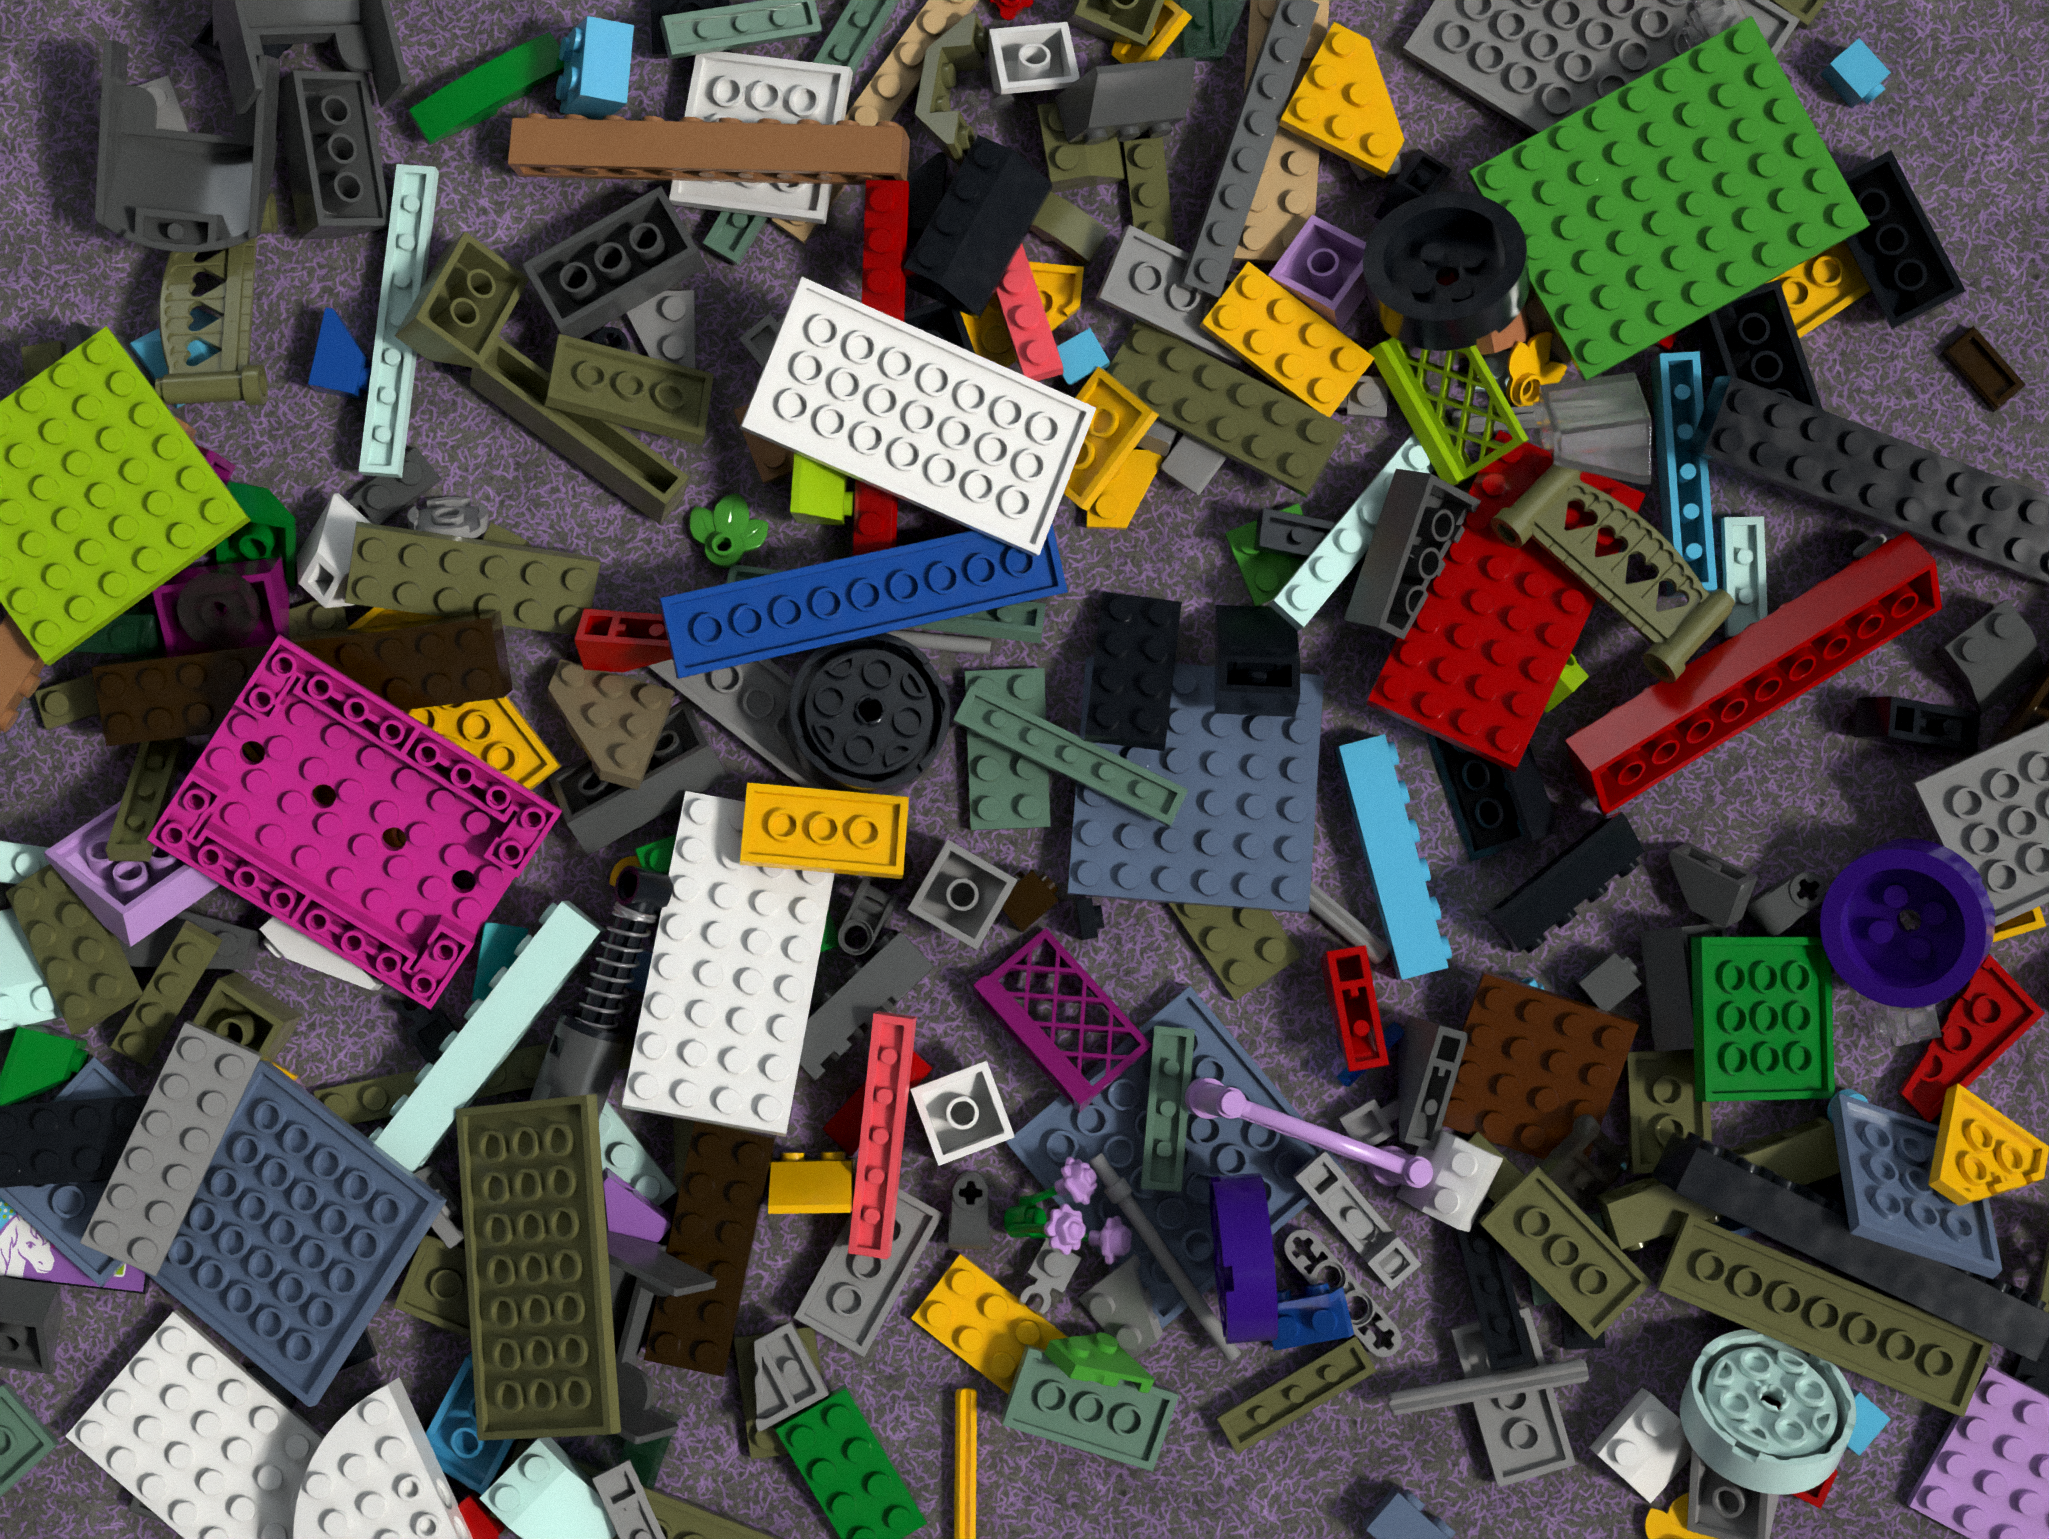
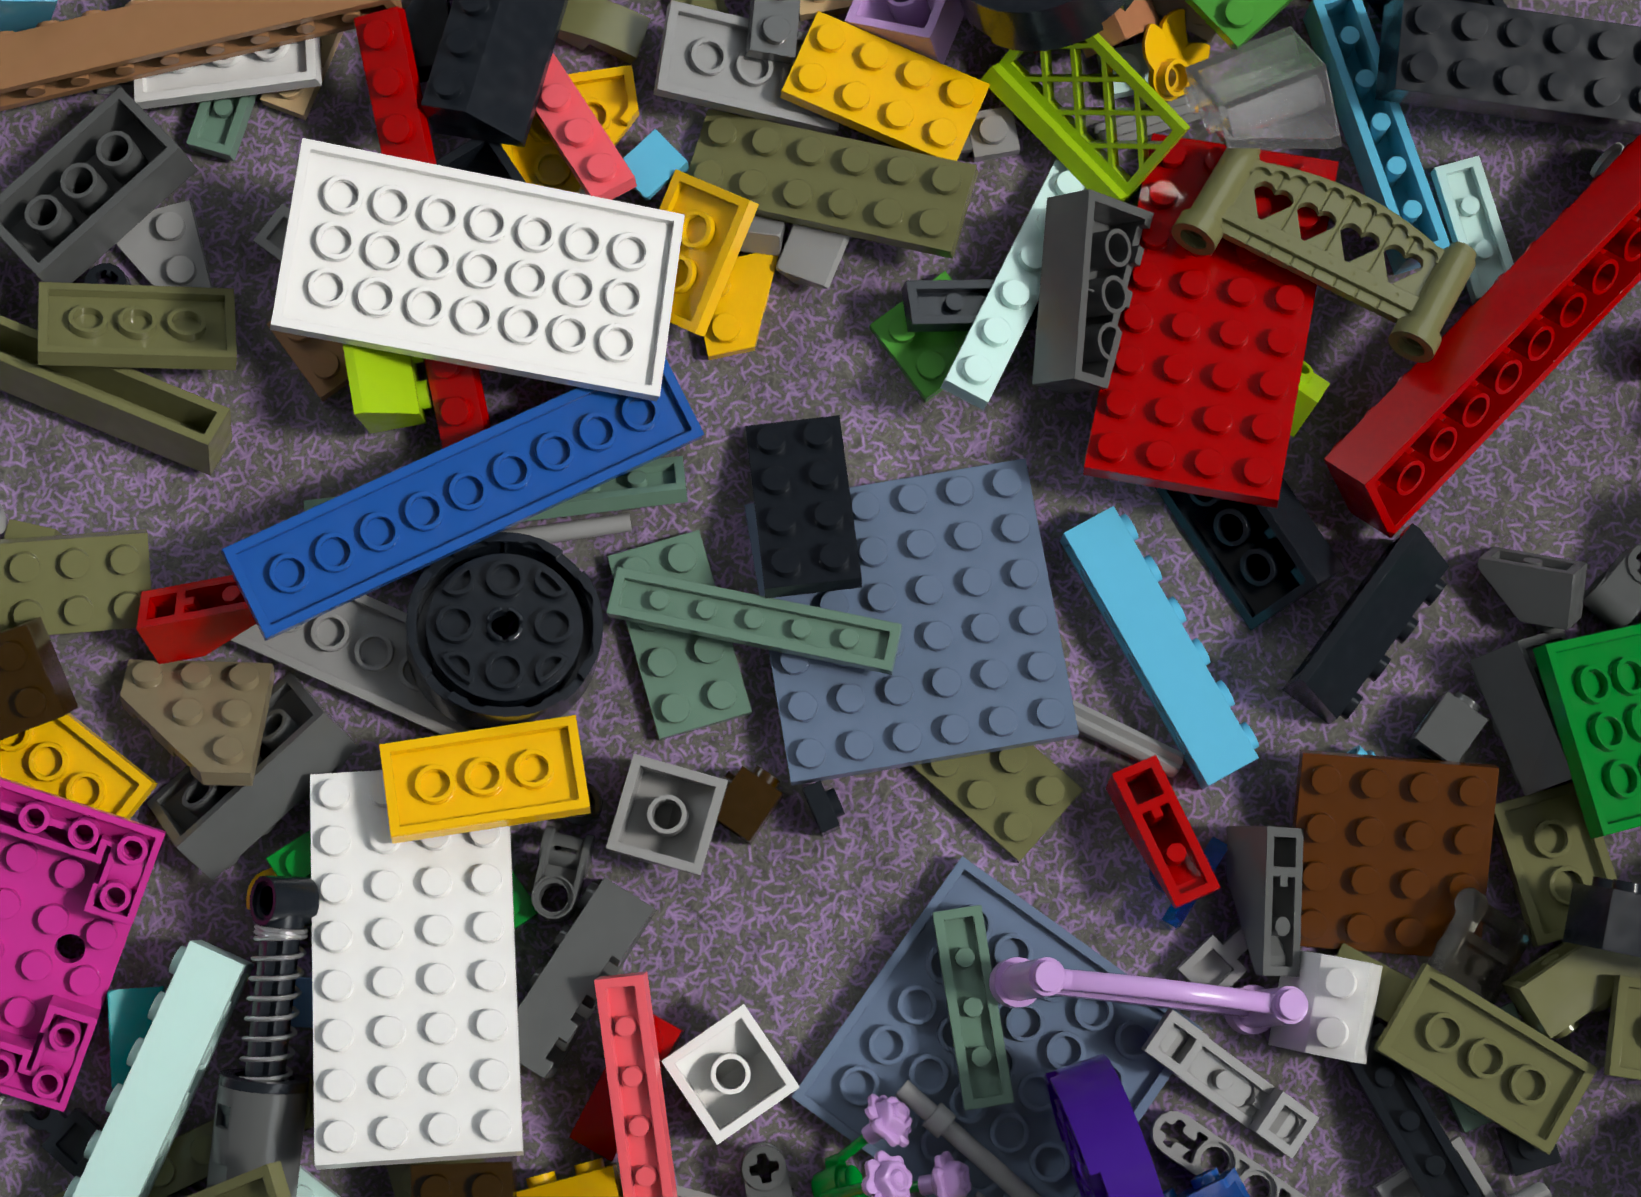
camera: 15 degrees left, 5 degrees down
bright green plate [690,493,768,568] -> none
magenta fence [973,928,1152,1113] -> none
black slope [1215,605,1300,717] -> none

